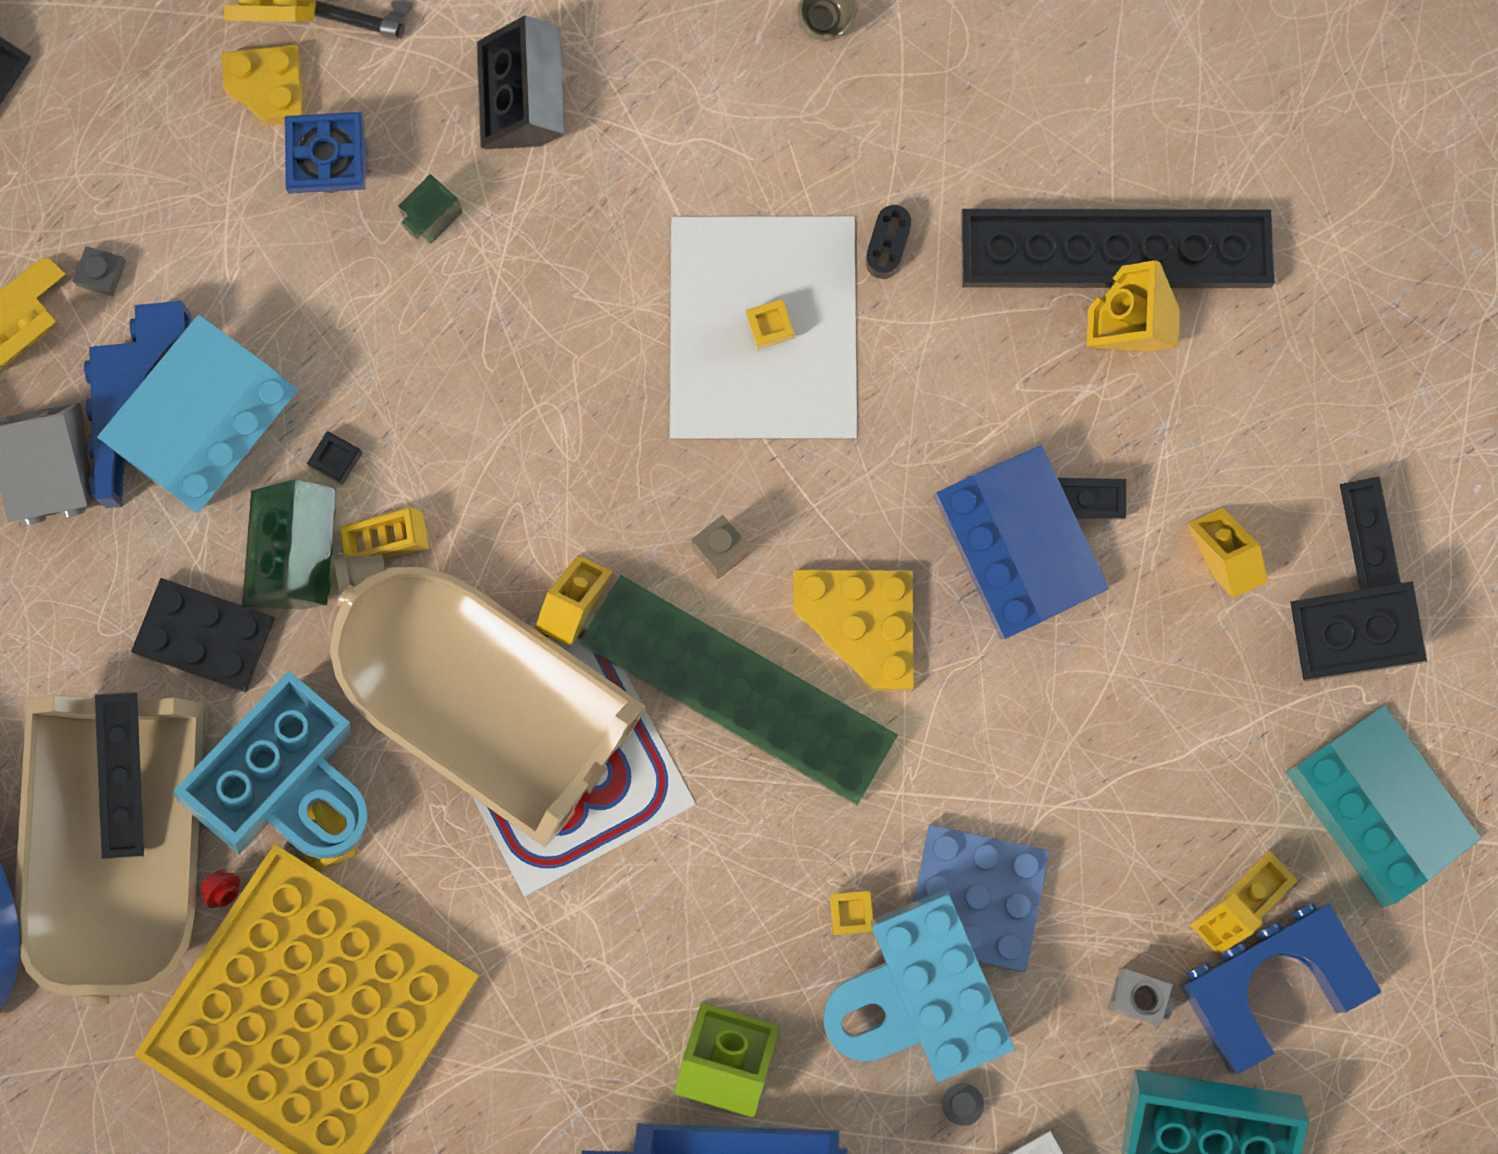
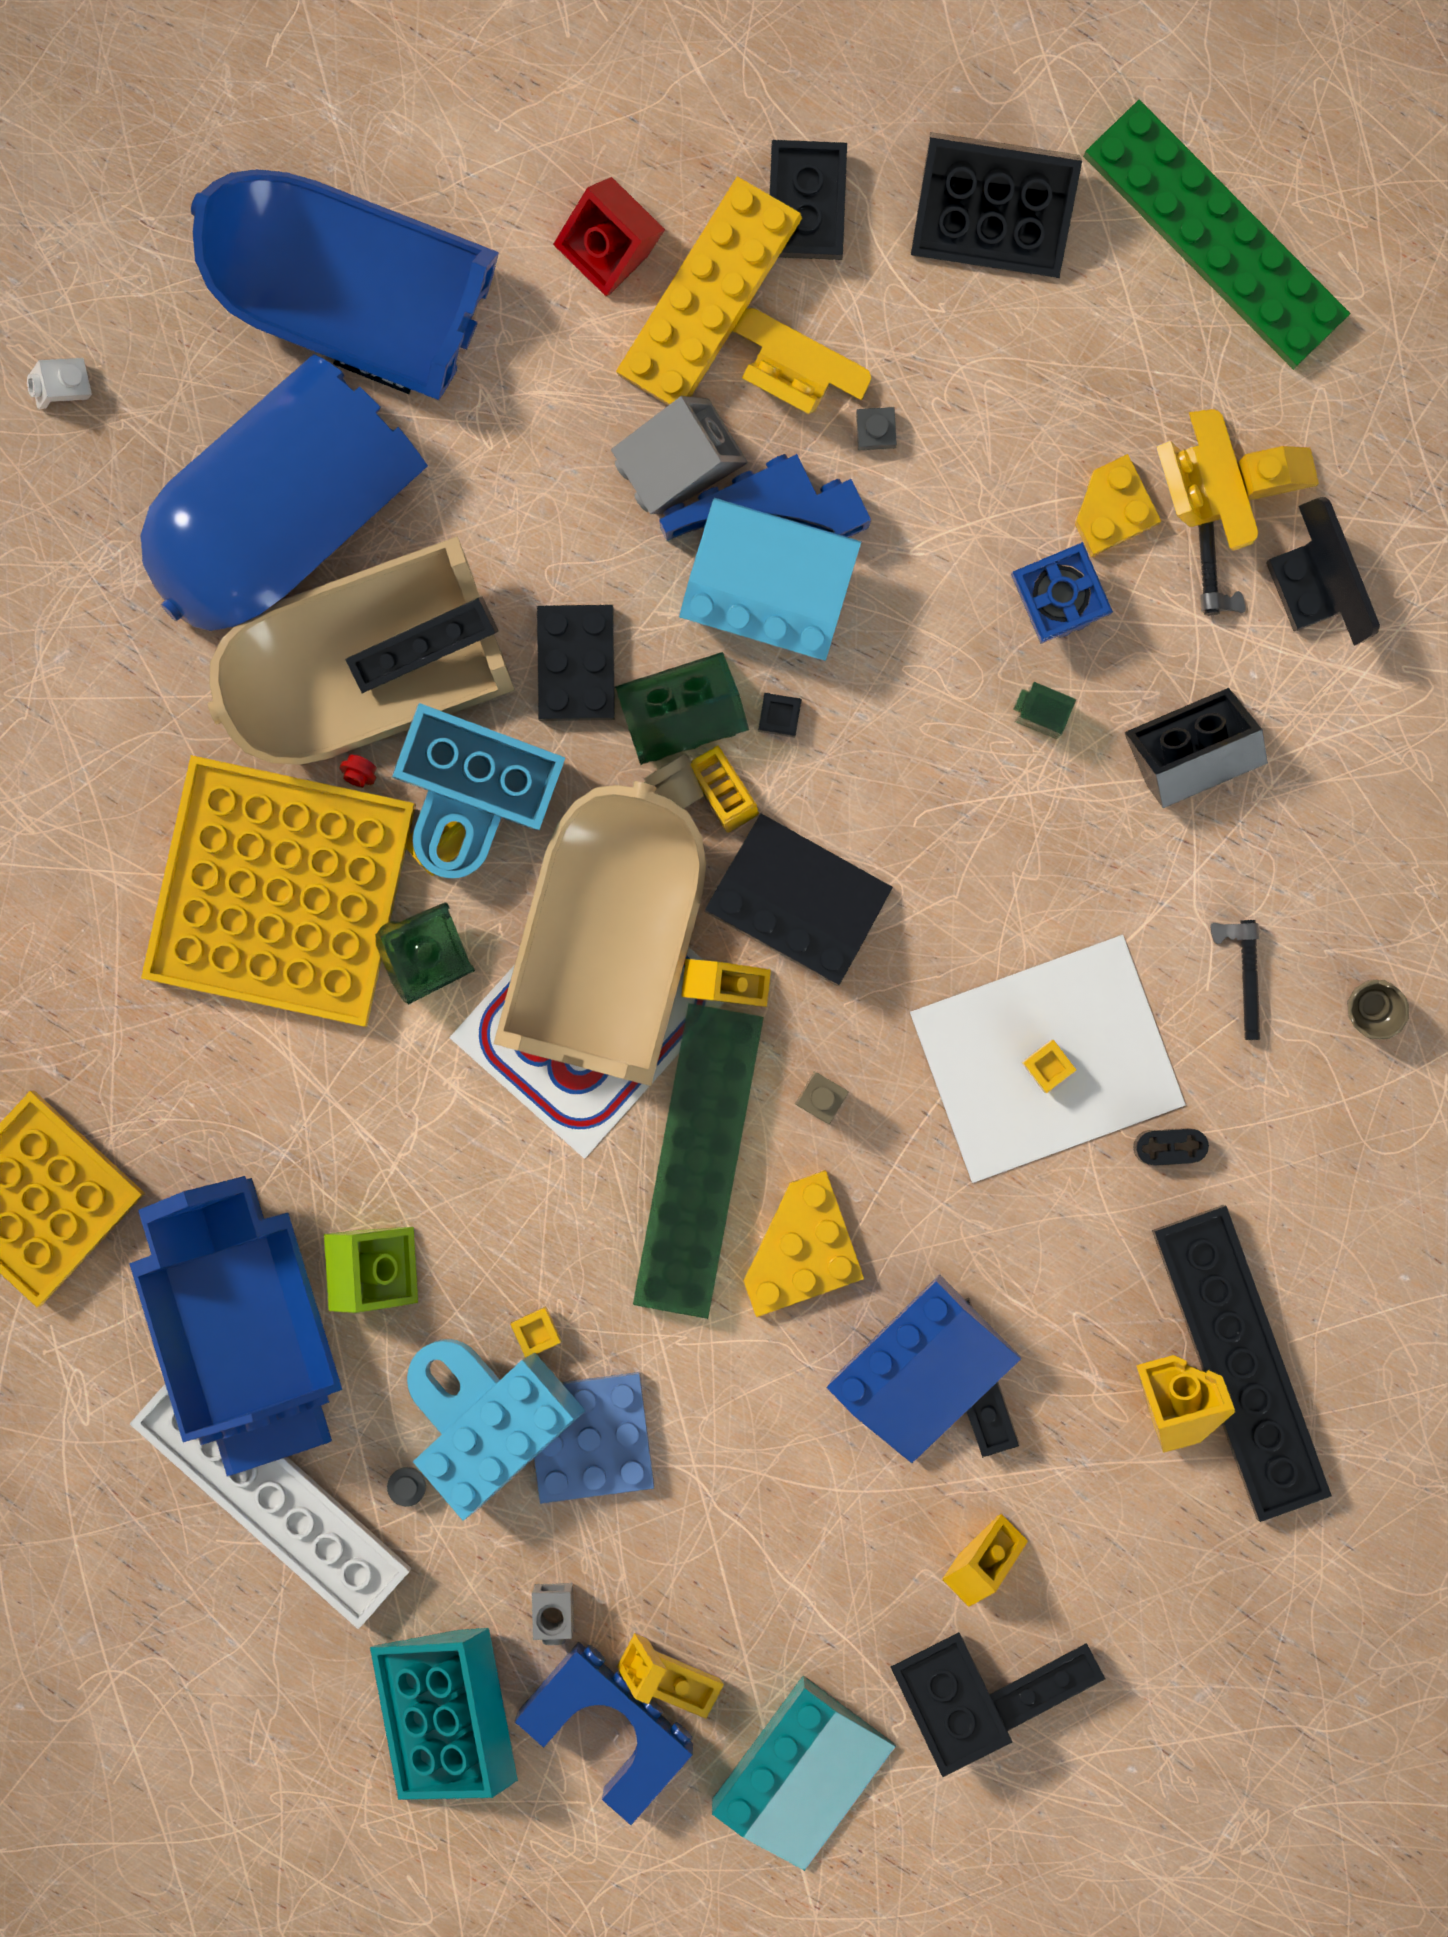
camera: 70 degrees right, 10 degrees up
none -> clear green slope [375,902,475,1005]
none -> black slope [705,813,893,986]
none -> black piece [1210,920,1260,1040]

